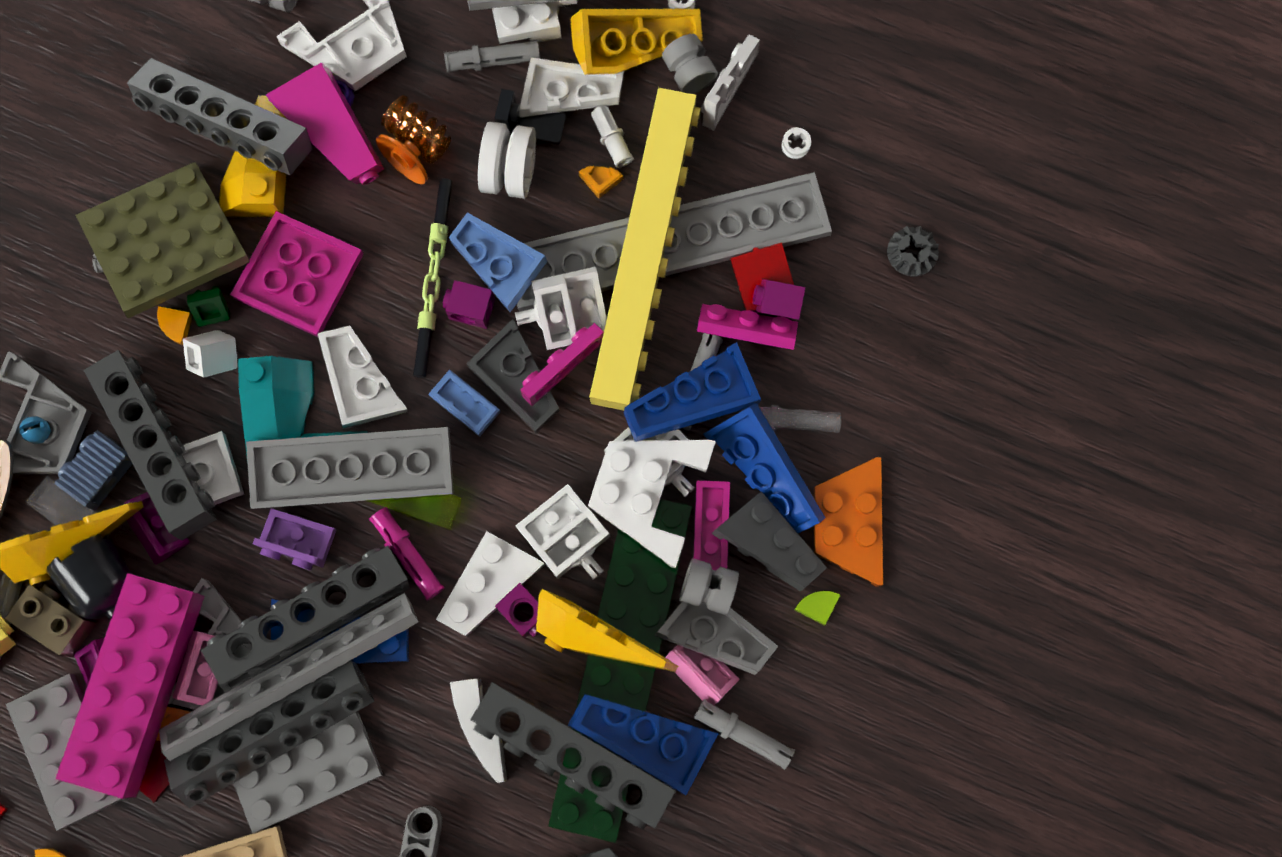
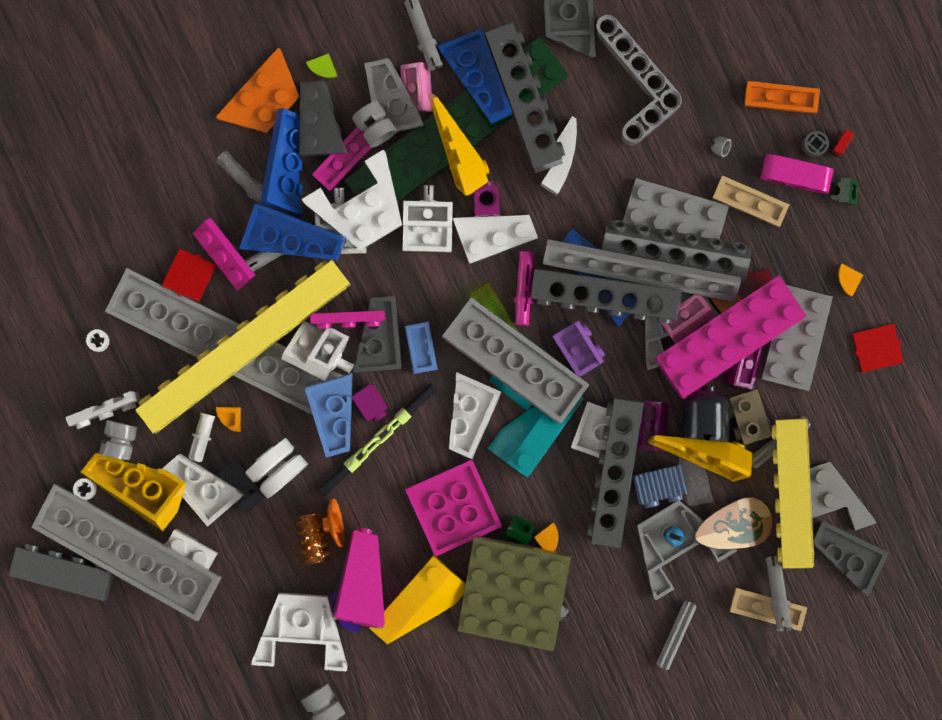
camera: 140 degrees left, 10 degrees up
dark grey brick [127,58,313,175] -> none
white panel [183,330,238,378] -> none
light grey pin [444,40,540,73] -> none
magenta brick [753,279,806,320] -> none
dark grey gear [887,226,939,277] -> none

